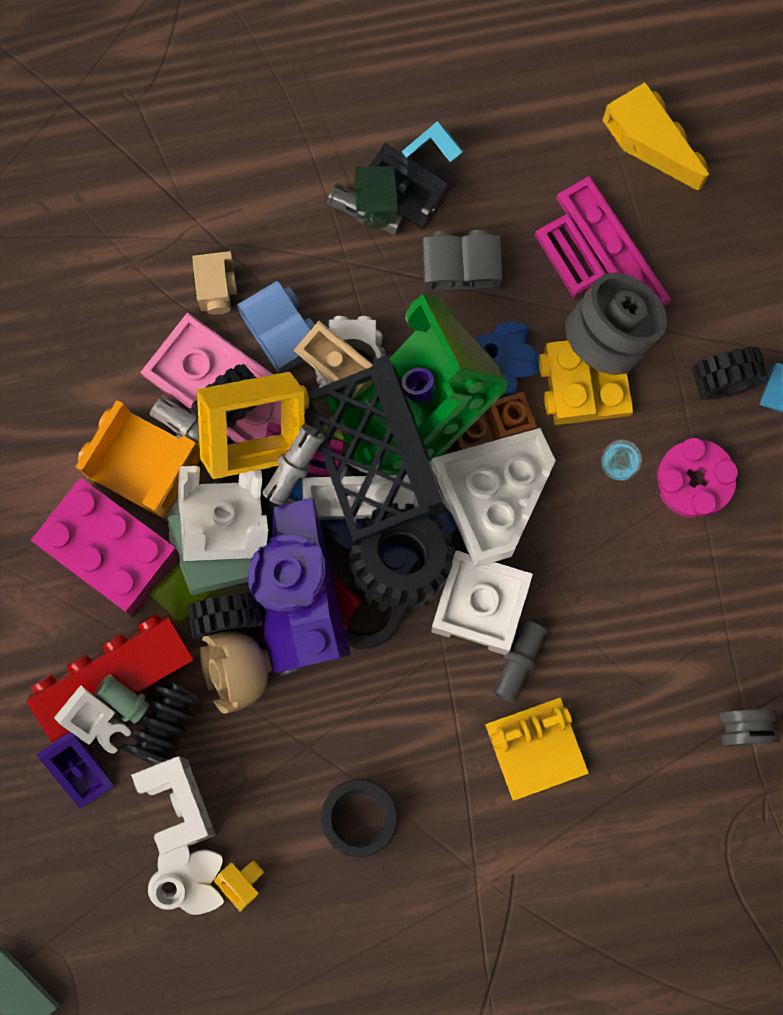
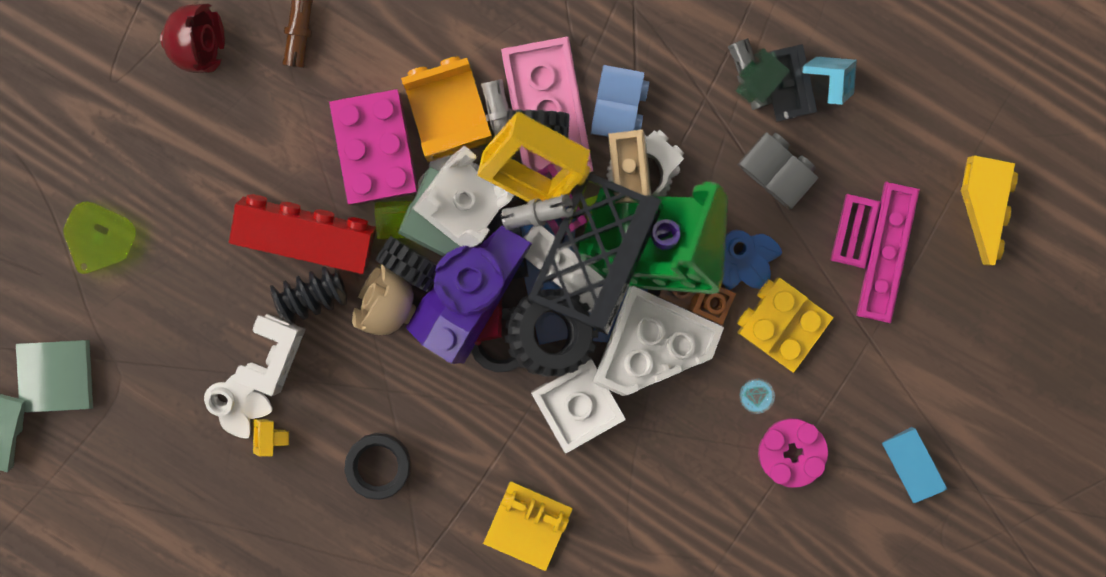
camera: 45 degrees right, 10 degrees up
dark purple slope [37,732,114,809] -> none
white plate [54,685,131,754] -> none
sand green pin [94,674,149,723] -> none
tan brick [192,251,237,315] -> none
dark grey pin [492,621,548,704] -> none
dark grey wheel [565,273,668,375] -> none
black tyre [691,347,769,400] -> none

